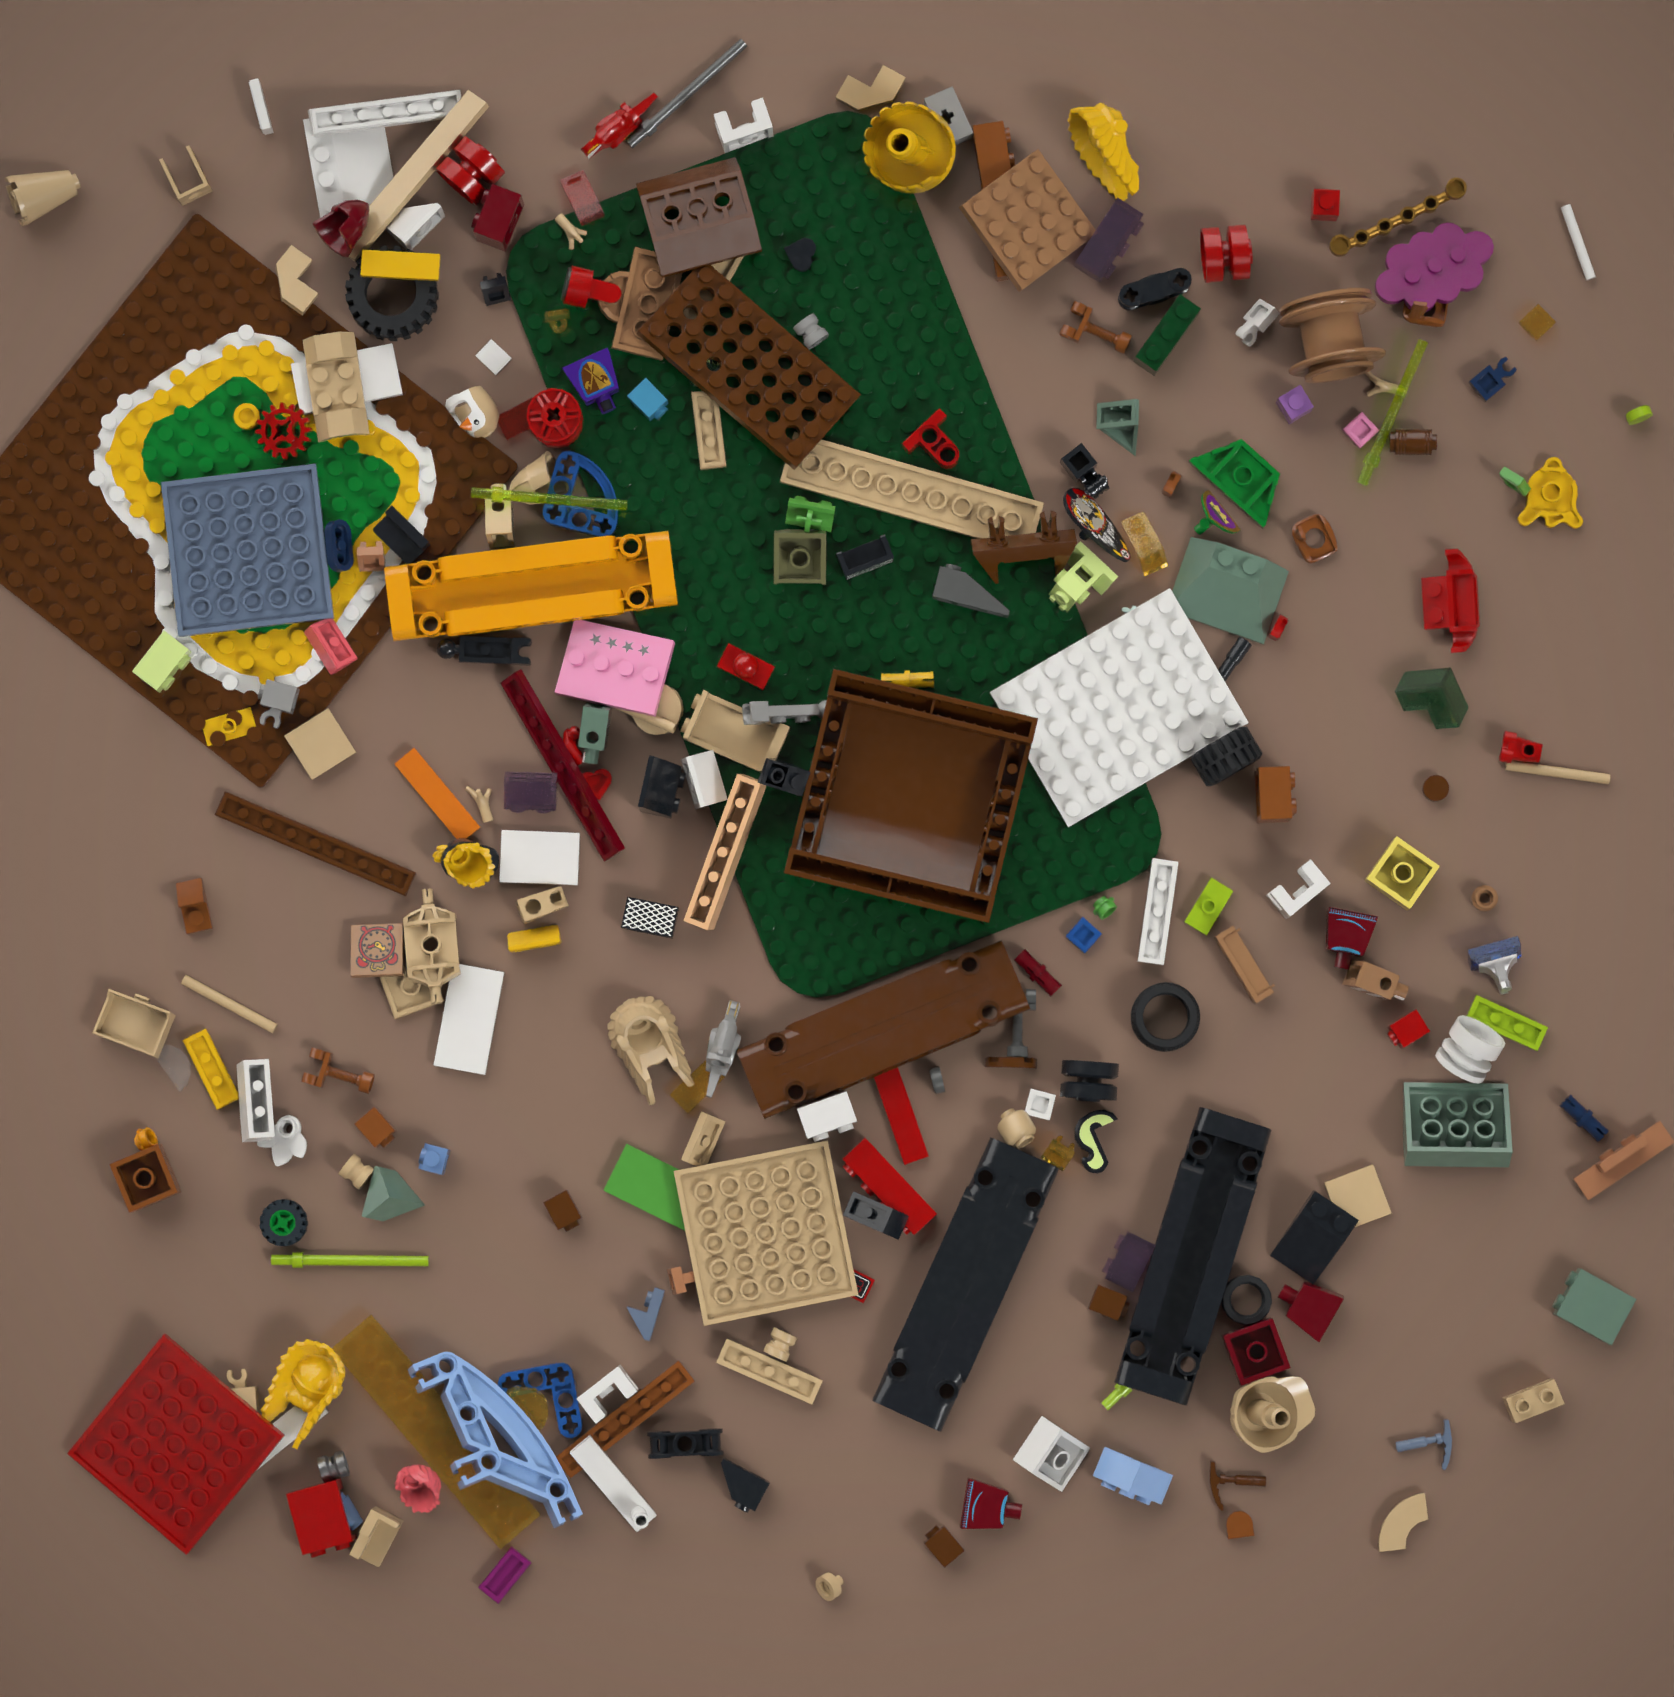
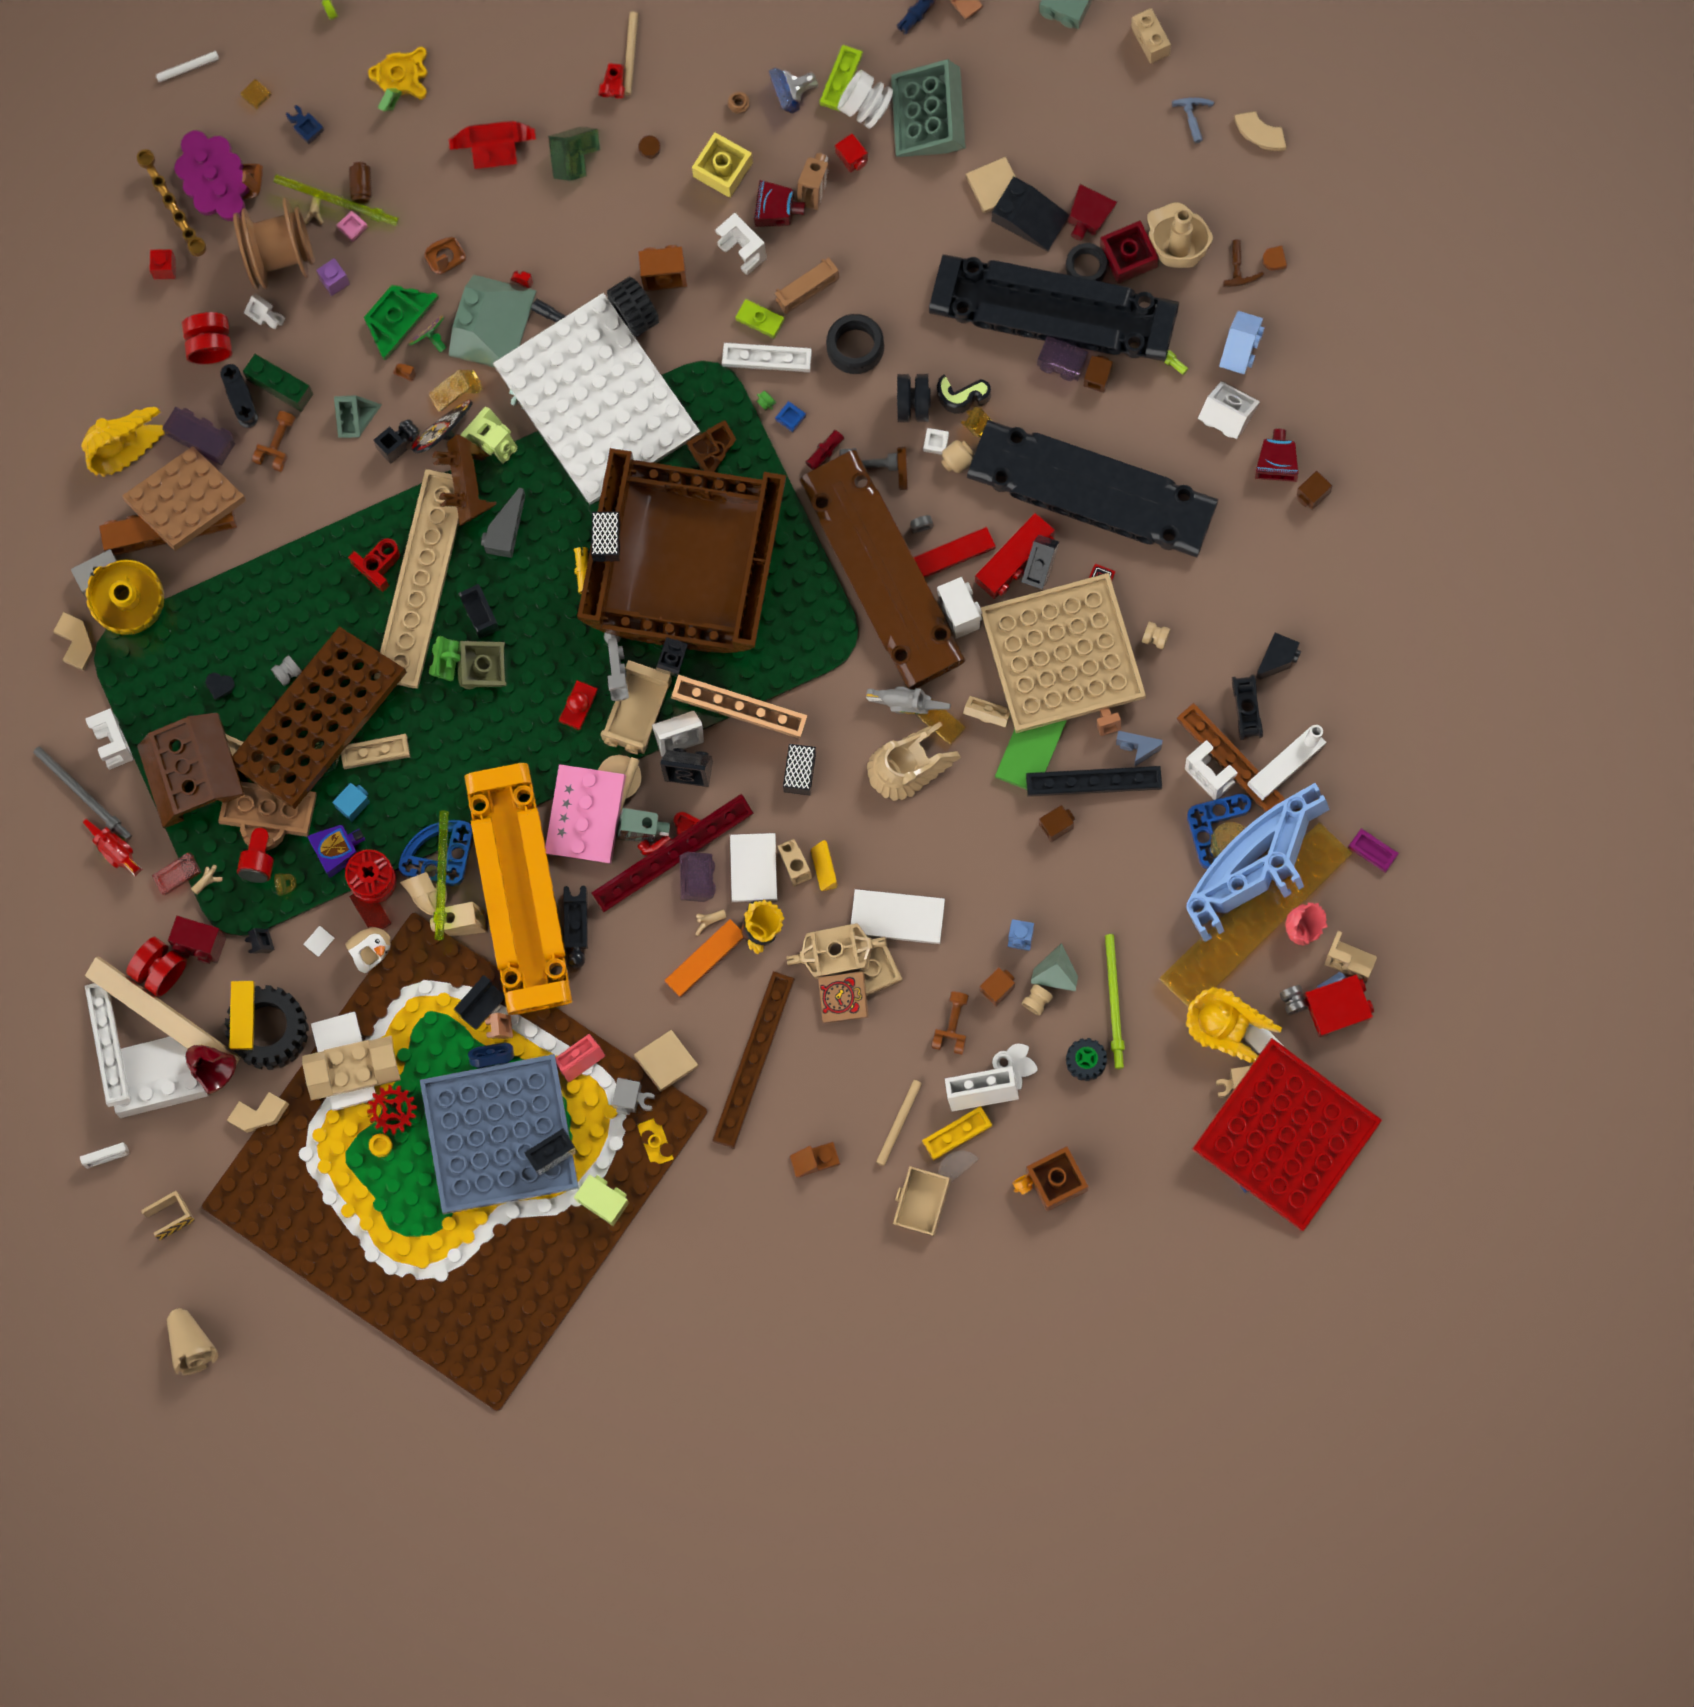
camera: 90 degrees left, 10 degrees down
white slope [386,203,445,250] -> none
tan plate [716,1339,823,1404] -> none
tan tile [816,1573,843,1601] -> none
none -> black panel [524,1128,577,1176]
none -> black panel [591,512,621,562]
none -> reddish brown slope [685,420,736,472]
none -> black tile [1026,766,1162,797]

